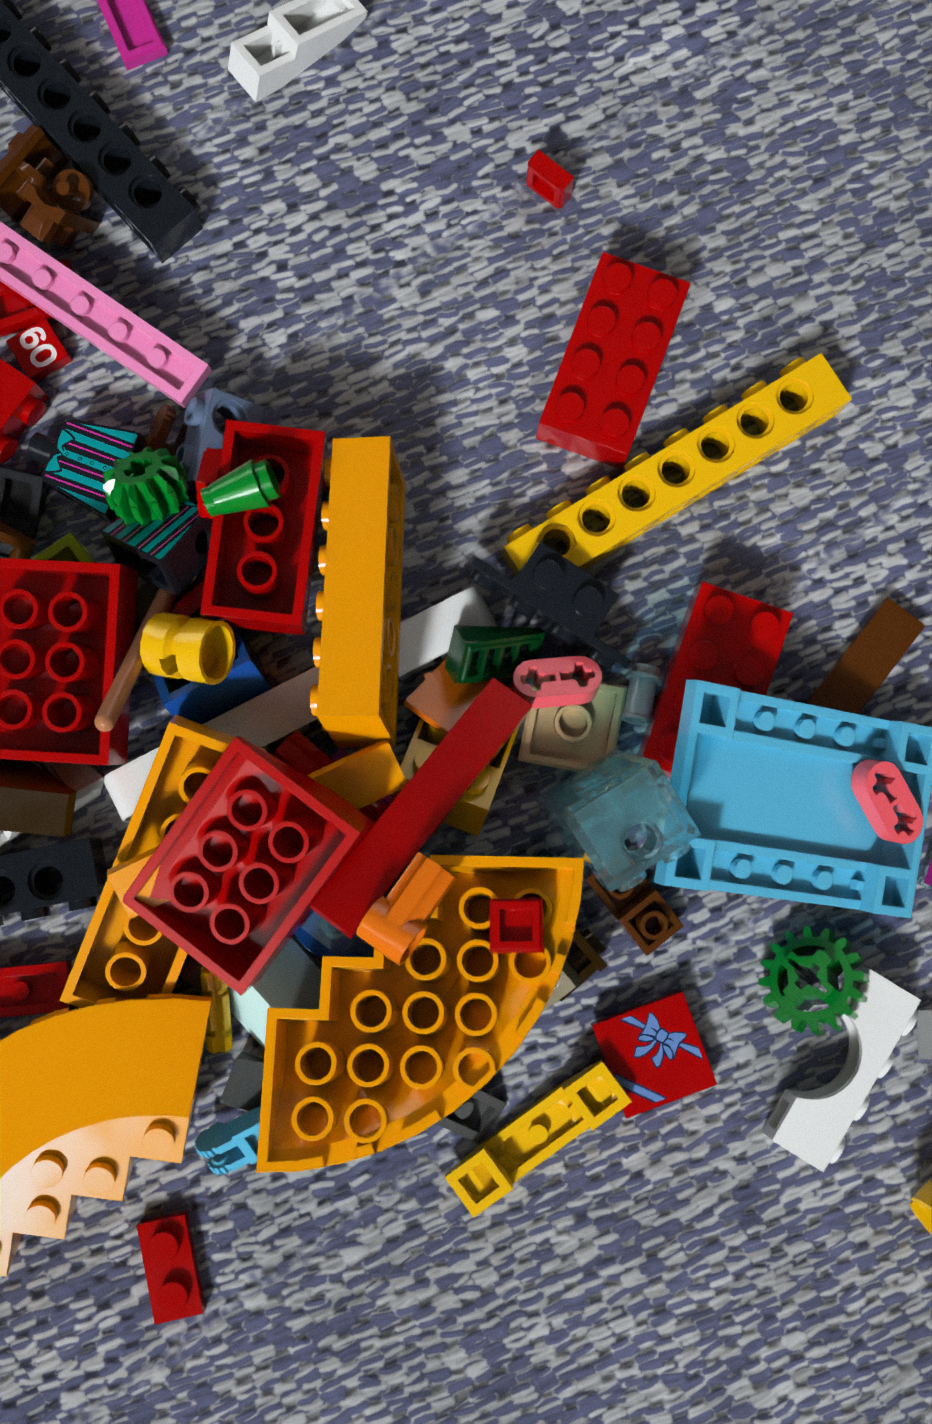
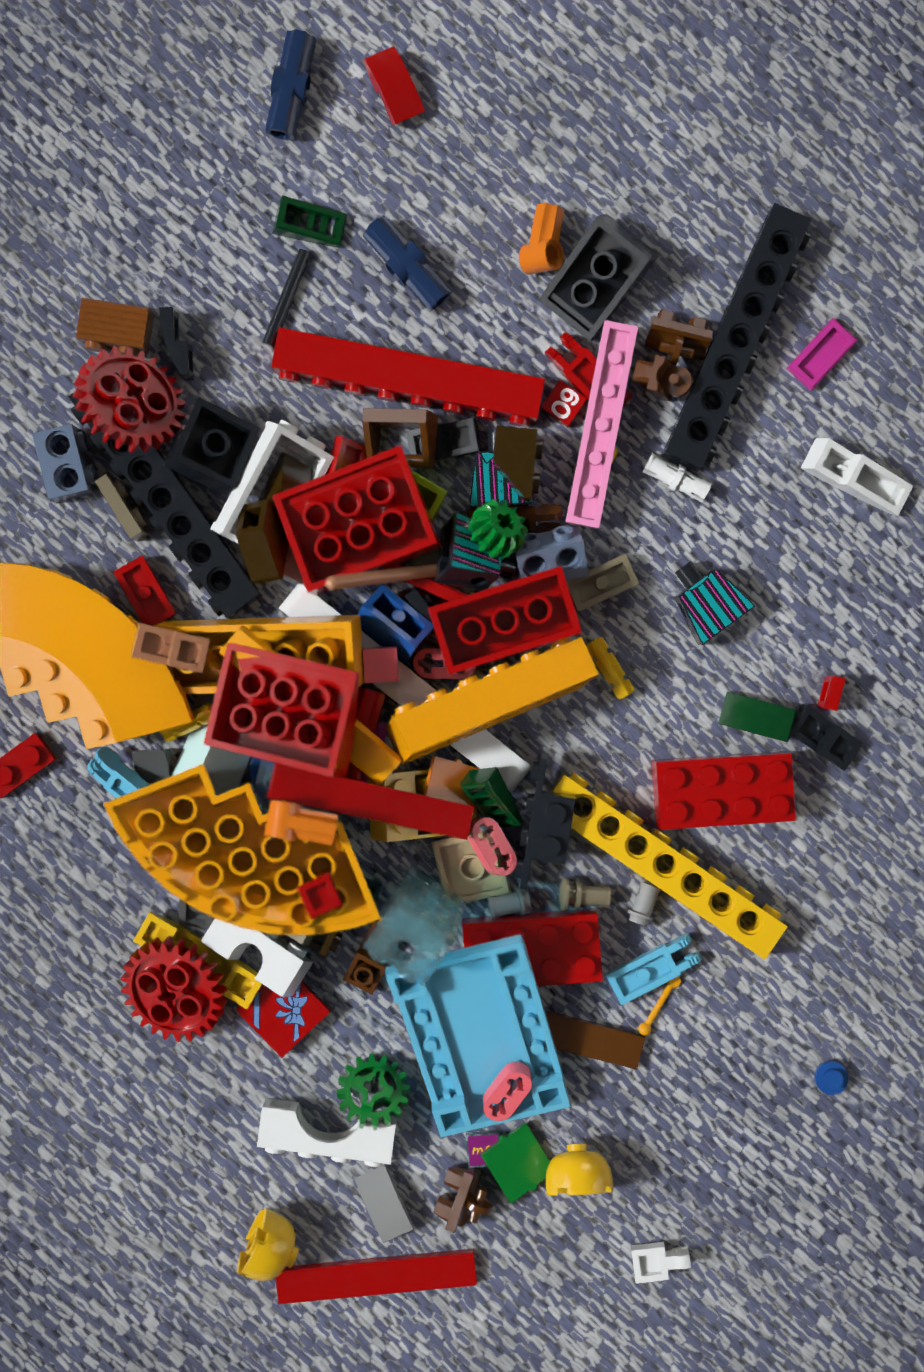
camera: 70 degrees right, 5 degrees up
yellow wheel [140,612,236,685] -> none
red tile [196,447,222,519] -> none
green cone [201,458,281,517] -> none
none -> red gear [120,936,228,1042]
none -> nougat slope [131,623,210,673]
none -> white arch [201,919,313,997]
none -> coral tile [363,646,399,683]
none -> coral beam [413,648,476,679]
none -> dark brown slope [493,425,543,502]
none -> dark tan pin [558,877,611,911]
none -> dark tan plate [566,554,639,612]
none -> yellow axle [586,637,634,699]
none -> medium azure hinge [605,933,702,1005]
none -> light grey pin [627,882,661,927]
none -> light orange hinge [638,976,681,1036]
none -> white pin [642,453,712,503]
none -> torso [674,561,755,645]
none -> dark green slope [718,692,797,742]
none -> black slope [791,703,863,771]

